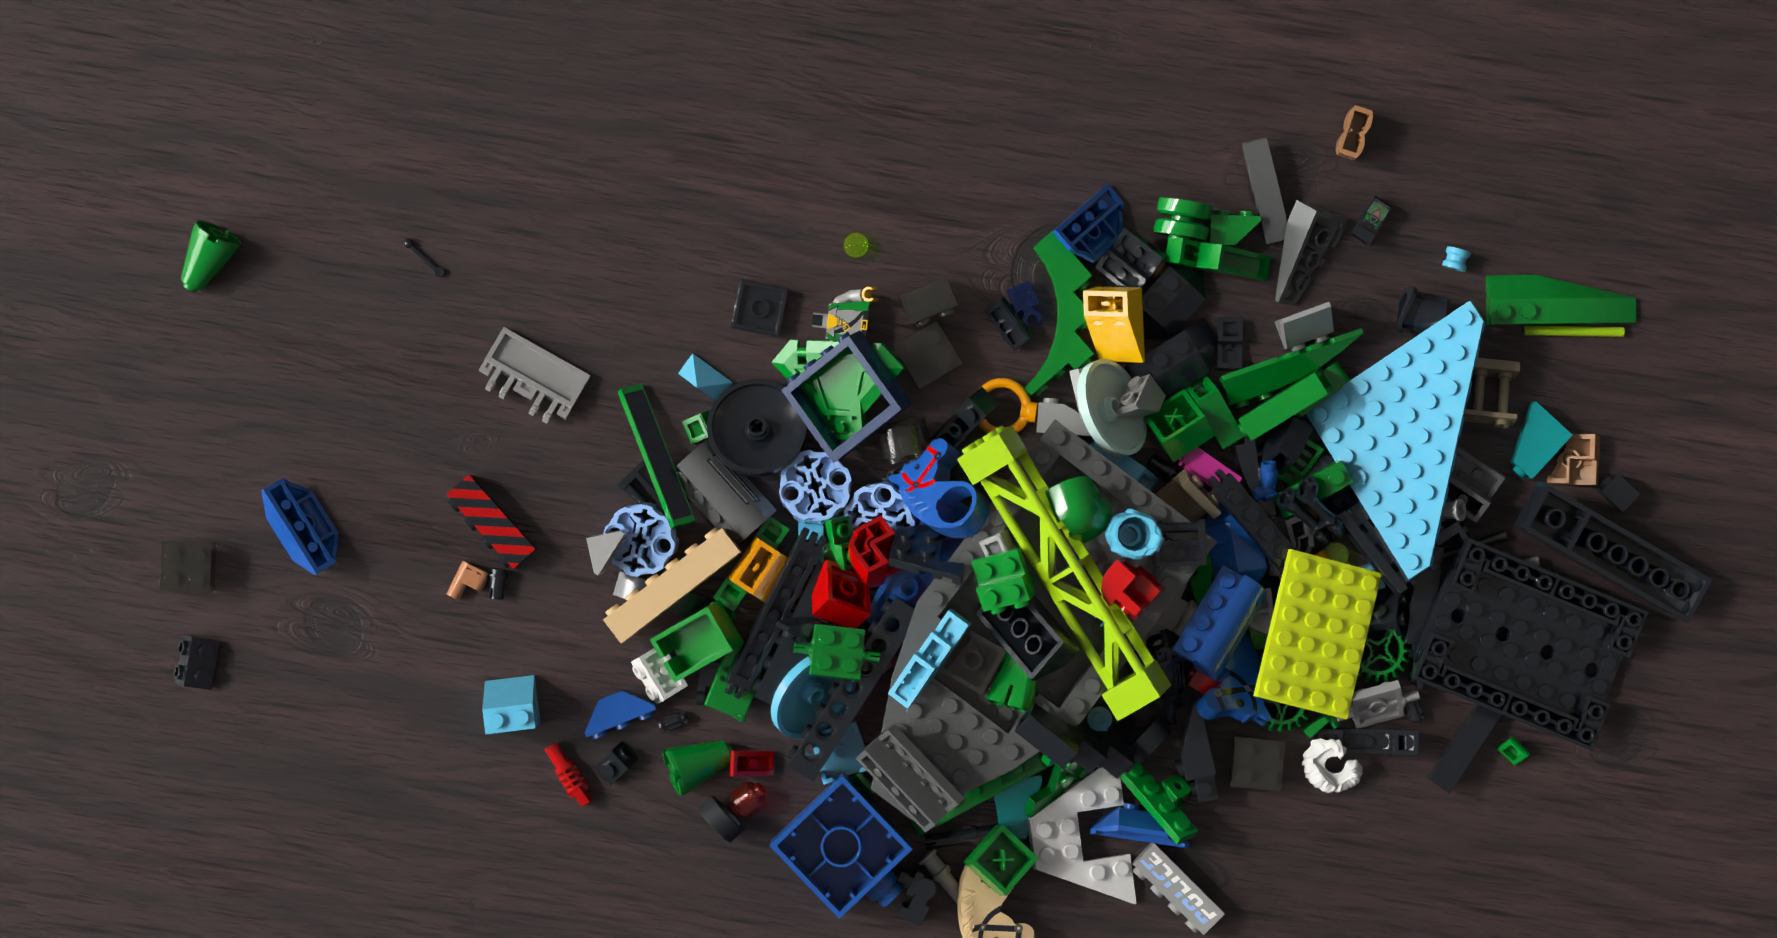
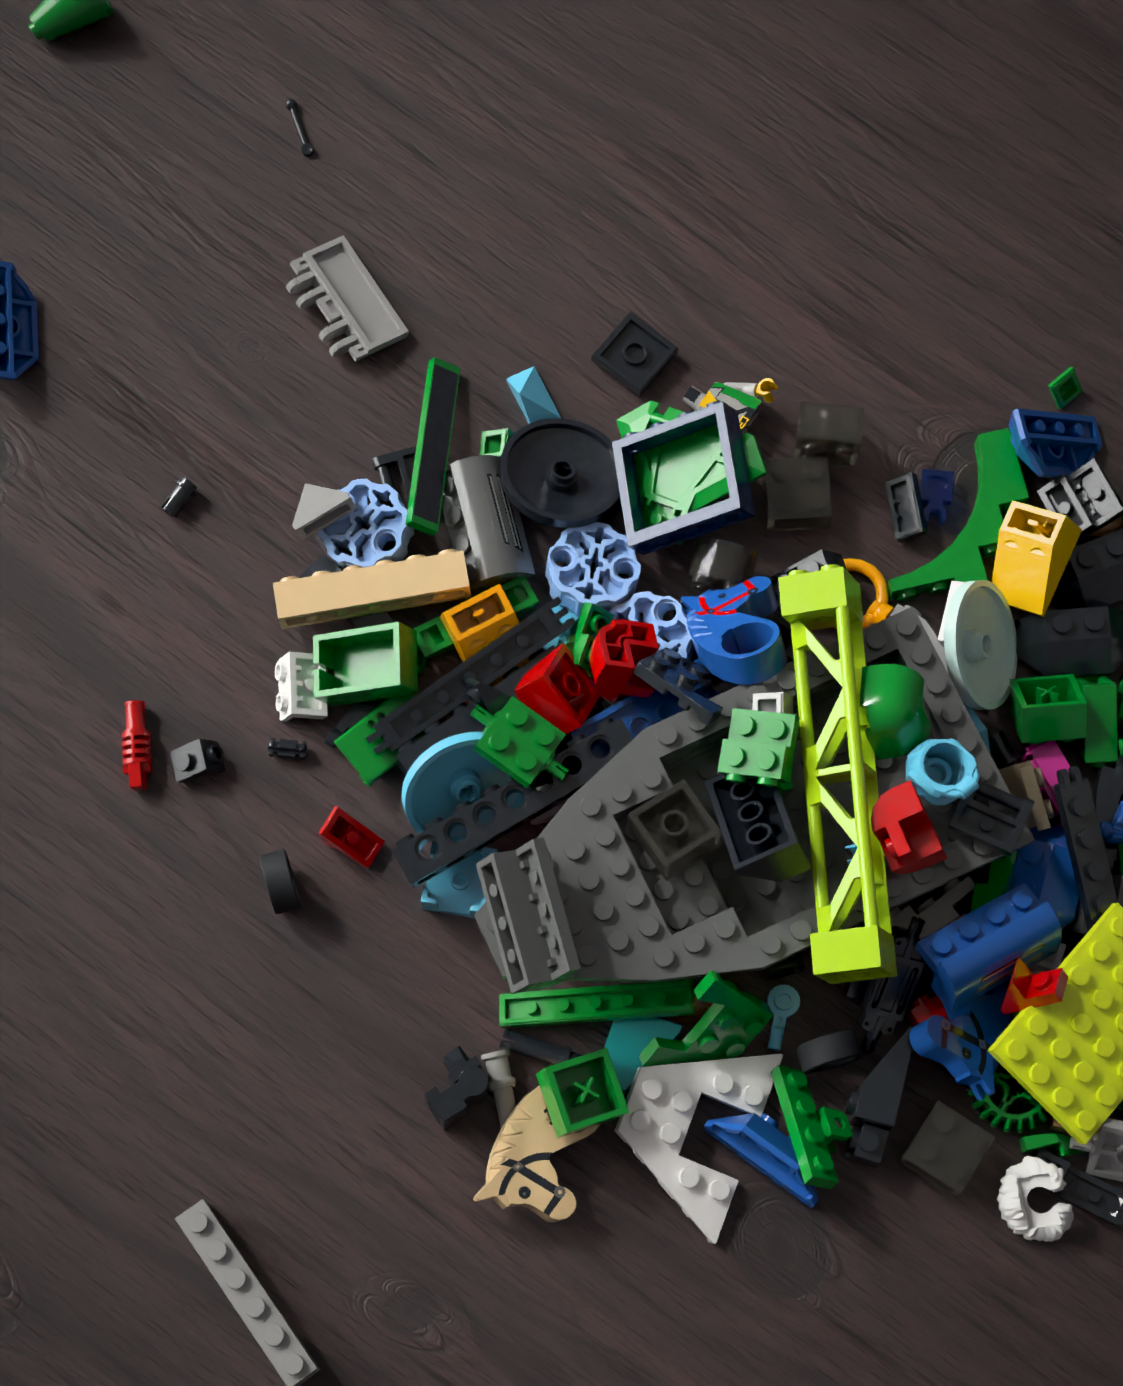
camera: 30 degrees right, 15 degrees down
brick [446,475,537,569] -> none
nougat piece [446,561,488,600] -> none
medium azure slope [482,675,541,734] -> none
blue slope [585,690,657,739] -> none
green cone [662,740,732,796] -> none
clear red head [729,781,767,818] -> none
blue brick [770,771,912,919] -> none
clear neon green plate [844,233,869,258] -> none
green slope [851,772,875,797] -> none
medium azure slope [888,609,971,709] -> none
green piece [986,653,1038,713] -> none
black arch [1015,703,1137,779] -> none
light grey slope [1116,374,1166,418] -> none
light grey brick [1132,843,1225,935] -> none
none -> red slope [1001,958,1069,1014]
none -> green slope [1048,367,1083,410]

